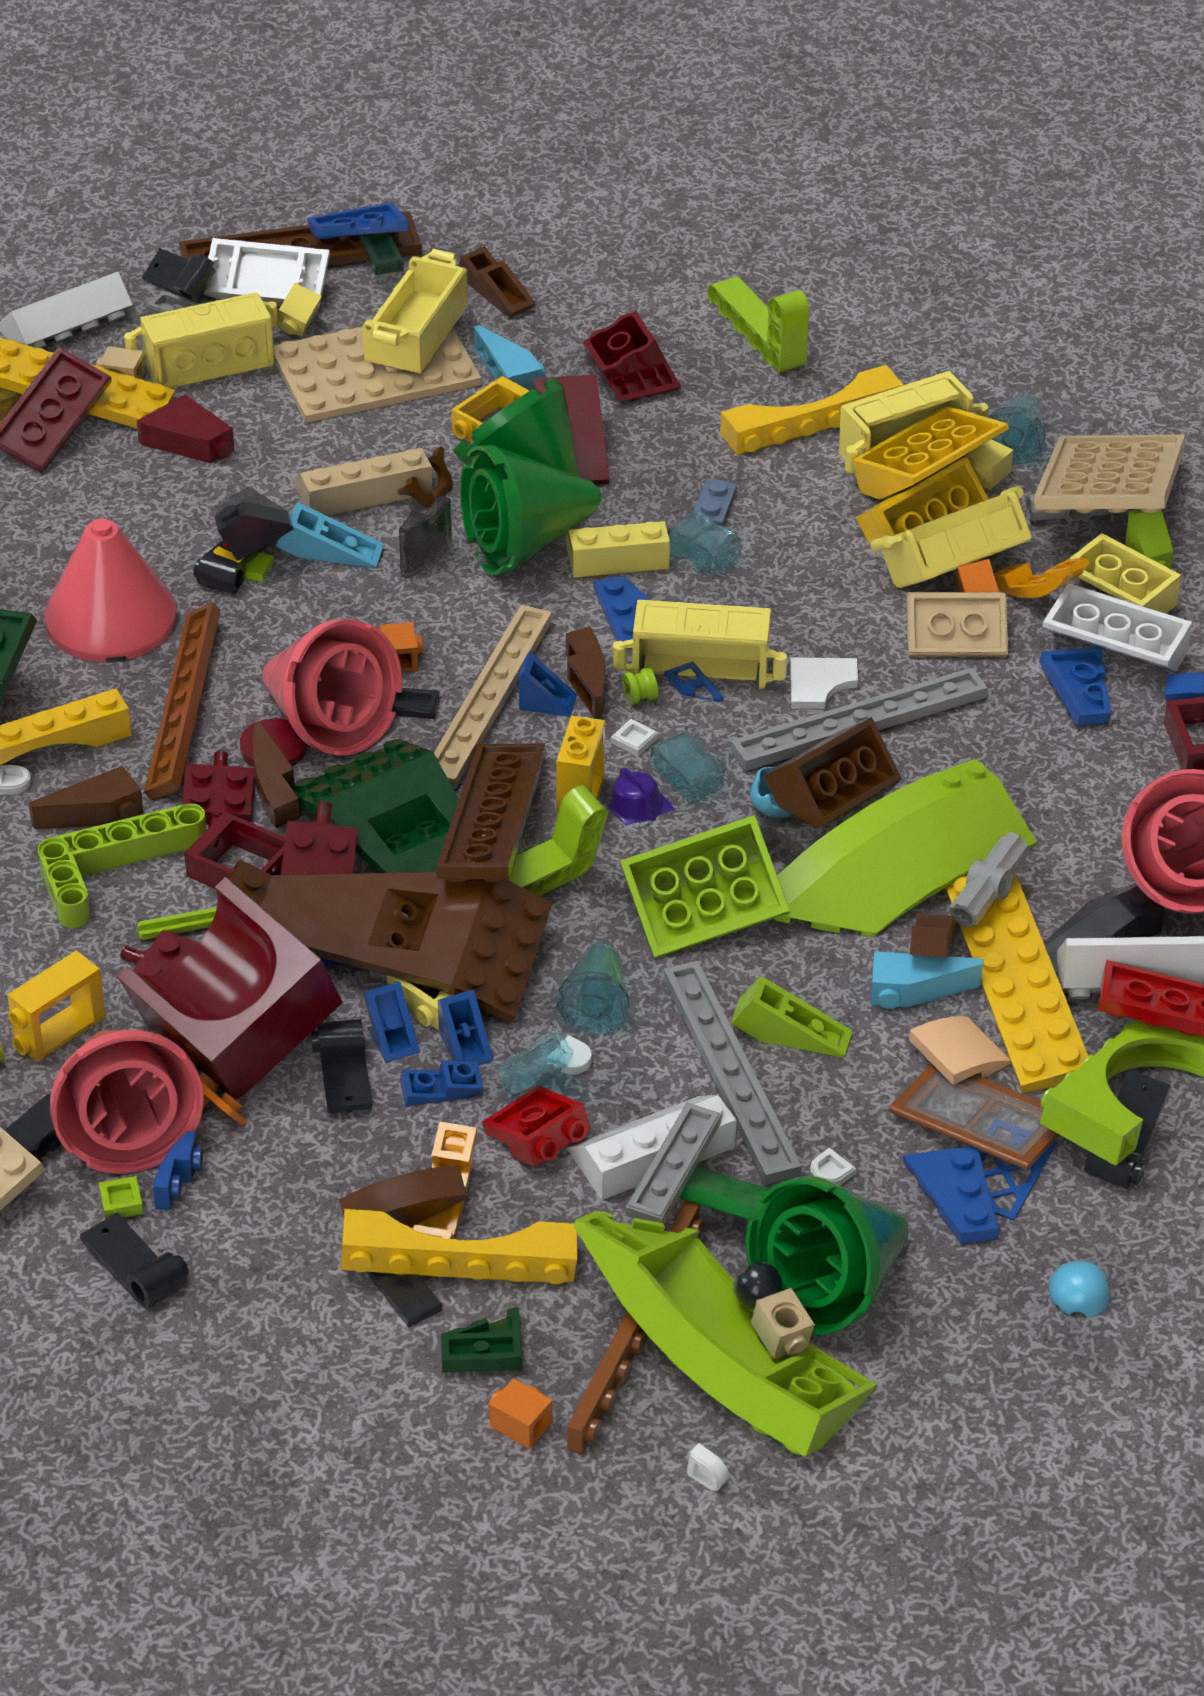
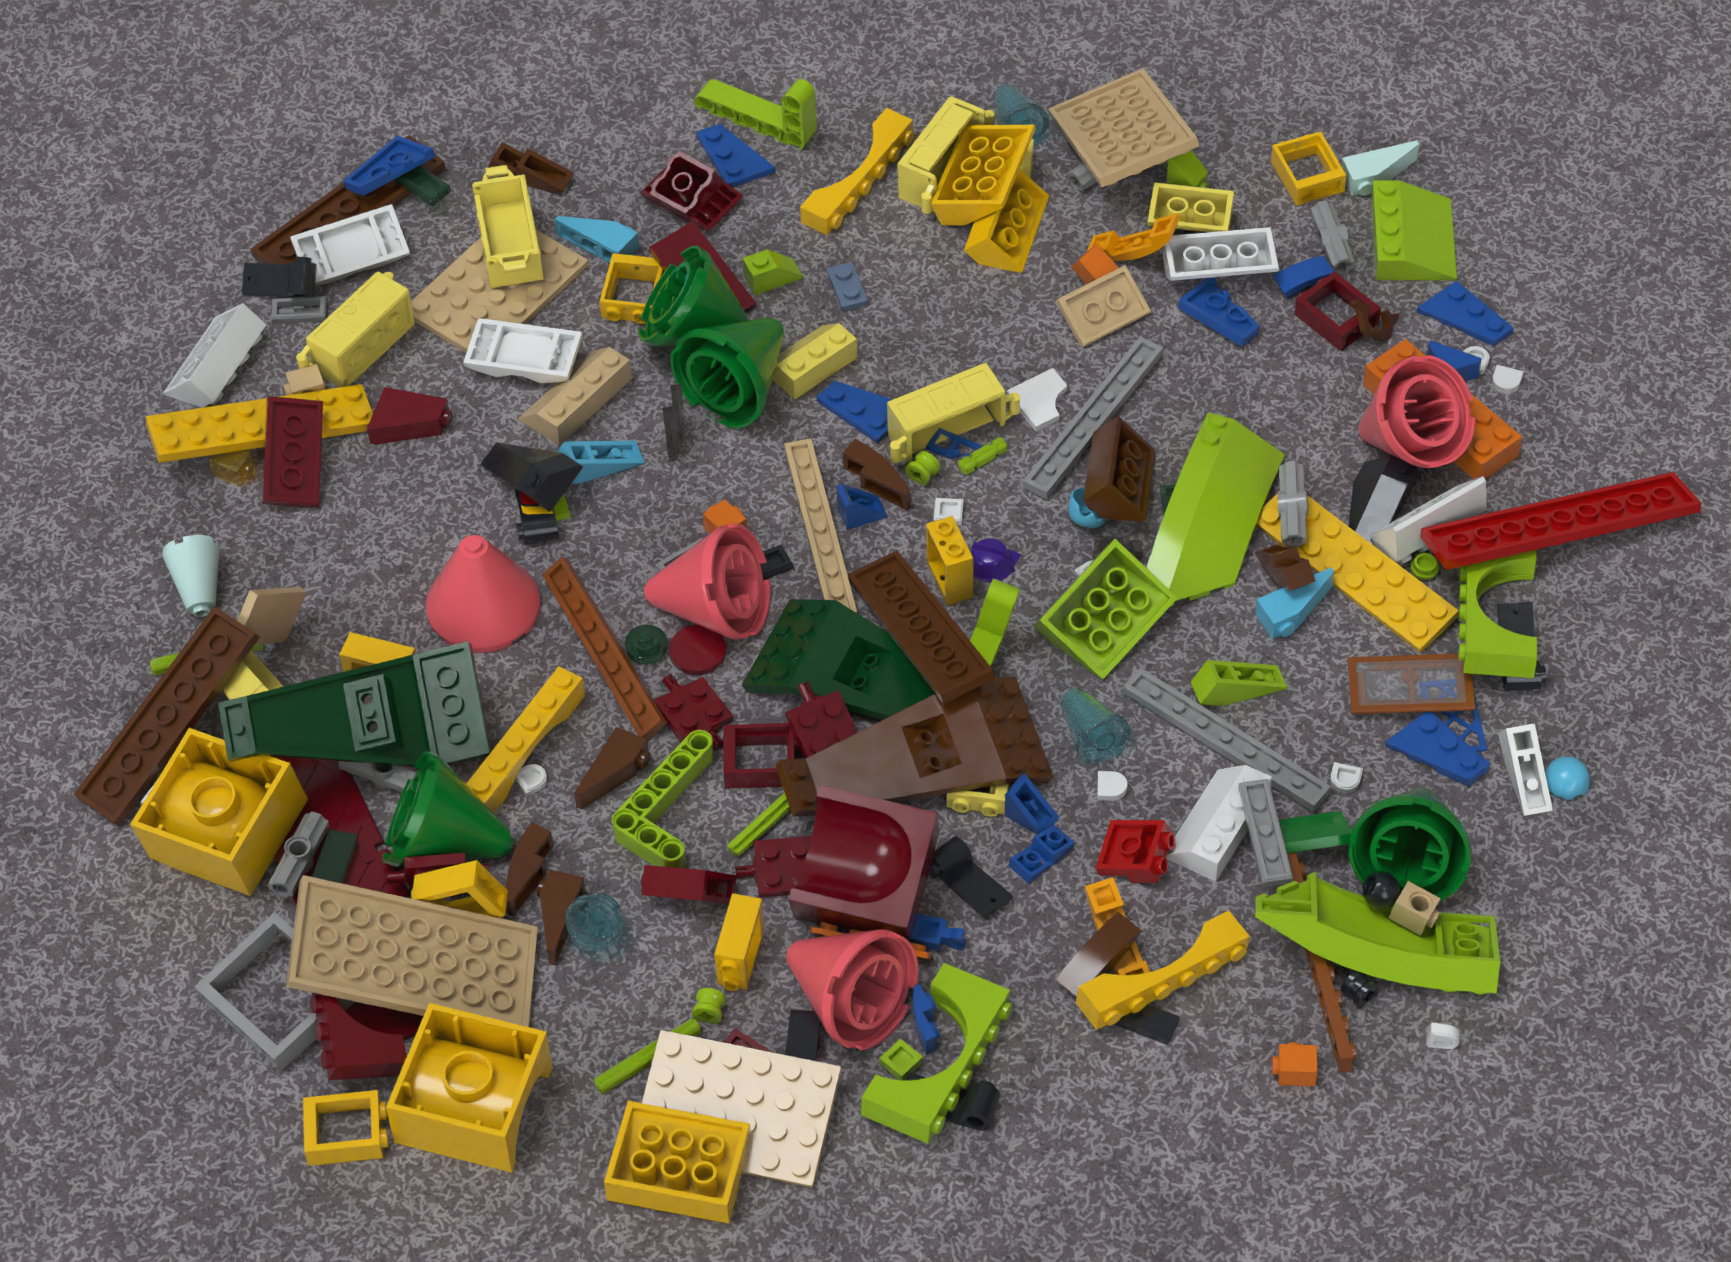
camera: 30 degrees left, 10 degrees up
reddish brown slope [253,723,300,828] -> none
light yellow brick [277,283,322,336] -> none
blue slope [363,982,420,1063] -> none
reddish brown helmet [398,446,452,507] -> none
dark green wing [441,1307,522,1372] -> none
clear light blue brick [497,1030,574,1097] -> none
clear light blue brick [650,732,725,804] -> none
clear light blue brick [667,512,741,575] -> none
light yellow container [871,486,1032,588] -> none
light nougat slope [909,1016,1011,1085] -> none
none -> white slope [463,318,583,383]
none -> clear green plate [625,624,667,664]
none -> dark red slope [641,865,737,905]
none -> blue wing [696,124,776,188]
none -> lime slope [742,249,804,296]
none -> lime arch [861,963,1012,1144]
none -> blue plate [910,914,967,951]
none -> lime axle [958,437,1007,475]
none -> black wheel [1340,970,1380,1008]
none -> lime plate [1410,553,1439,580]
none -> white slope [1498,723,1553,816]

